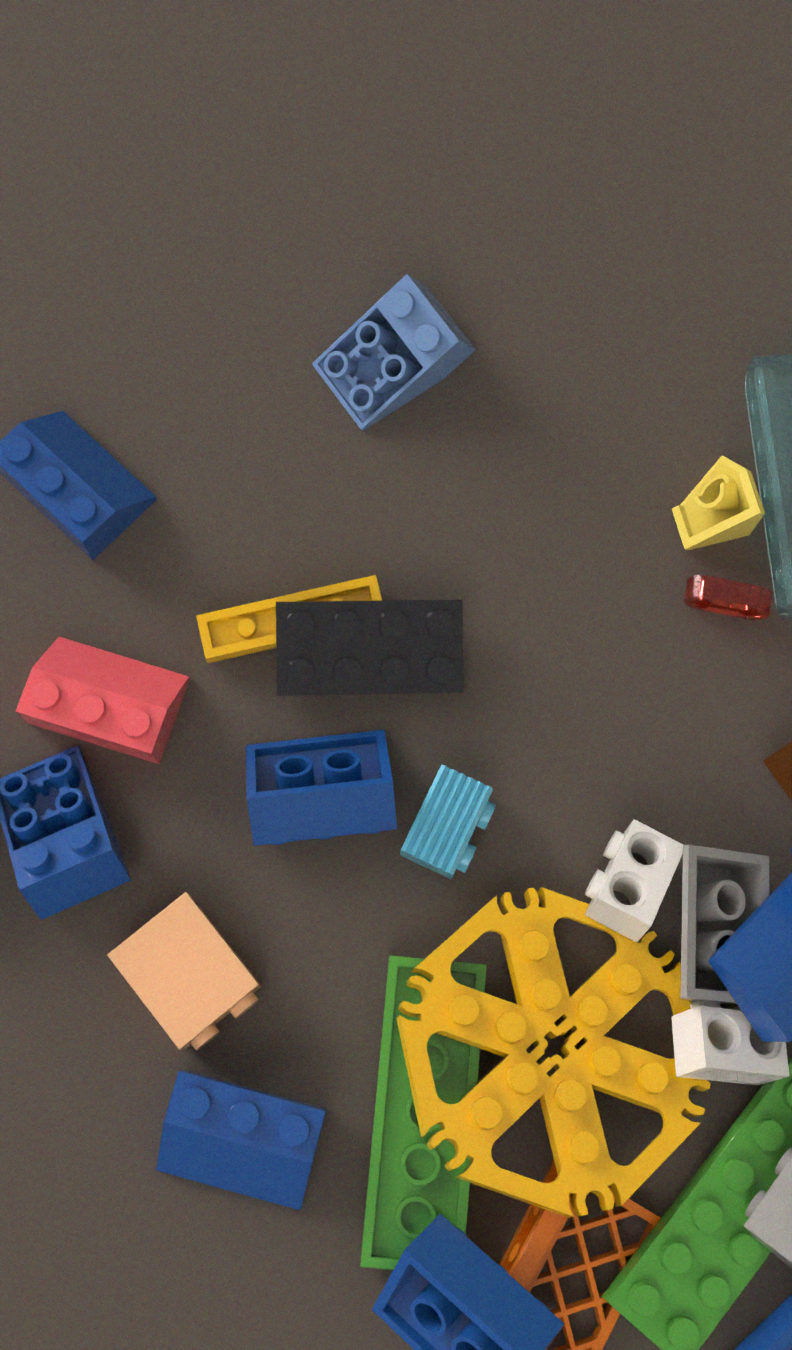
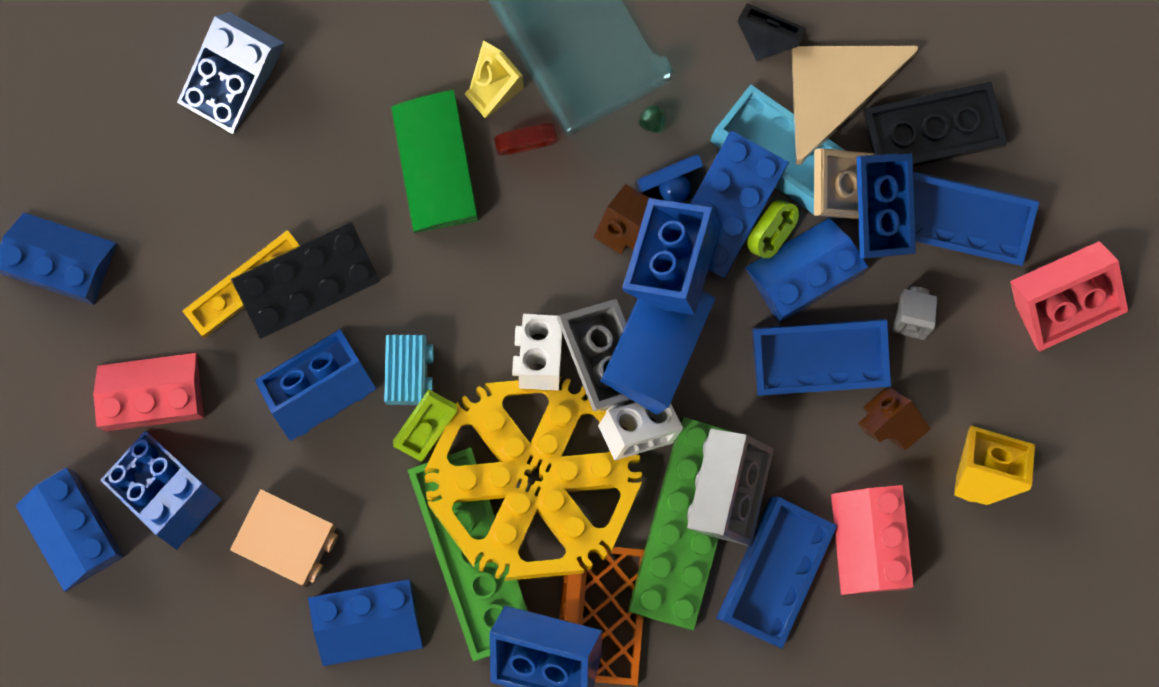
camera: 20 degrees left, 5 degrees up
none -> green slope [391,90,478,233]
none -> lime plate [393,389,458,462]

